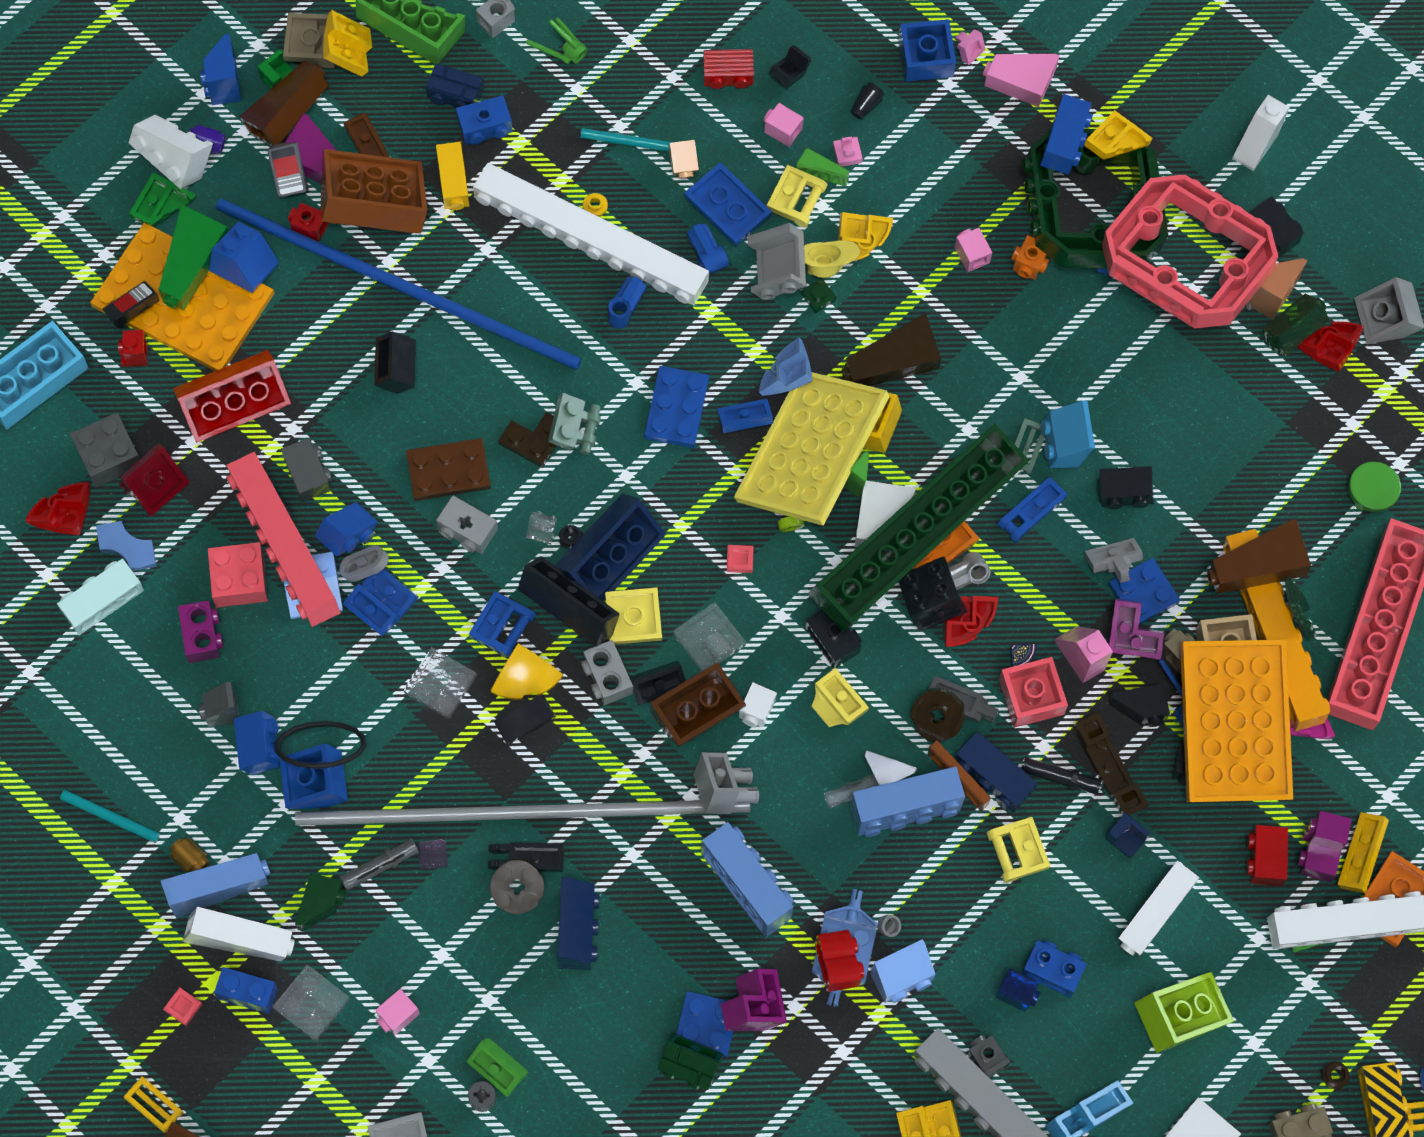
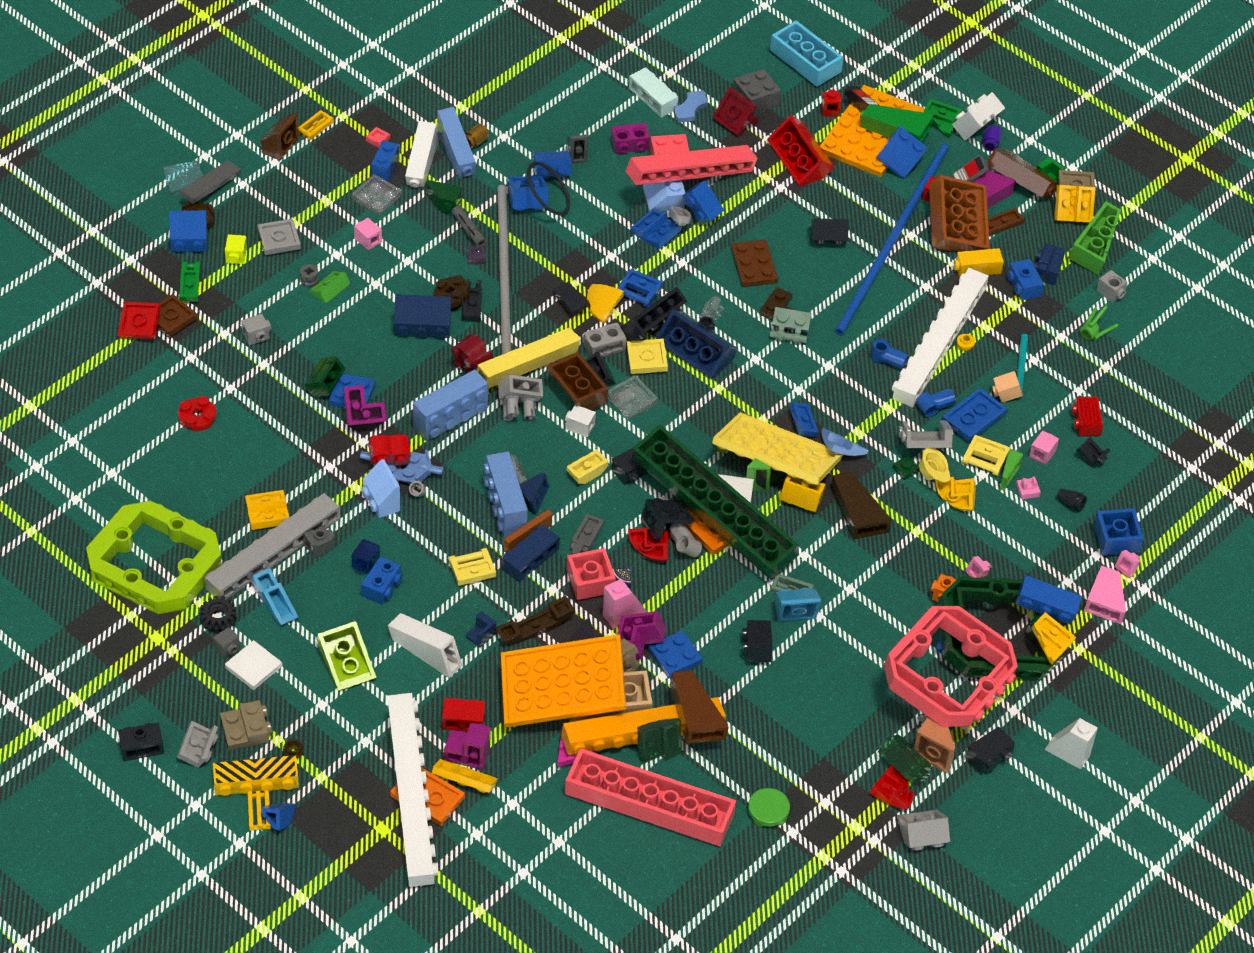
camera: 90 degrees right, 20 degrees down
red brick [25,482,90,535] -> none
teal bar [60,790,160,843] -> none
blue slope [200,34,242,105] -> none
dark grey brick [281,438,333,502] -> none
clear plate [403,647,477,719] -> none
light grey brick [436,496,498,554] -> none
blue plate [644,366,709,448] -> none
coral tile [727,545,753,573] -> none
dark brown plate [911,688,965,742] -> none
bright pink brick [954,228,992,272] -> none
blue plate [997,477,1068,543] -> none
black pin [1022,756,1102,796] -> none
light grey hinge [1085,538,1143,583] -> none
none -> dark red brick [451,334,493,374]
none -> light yellow brick [477,328,580,388]
none -> bright pink tile [965,556,992,578]

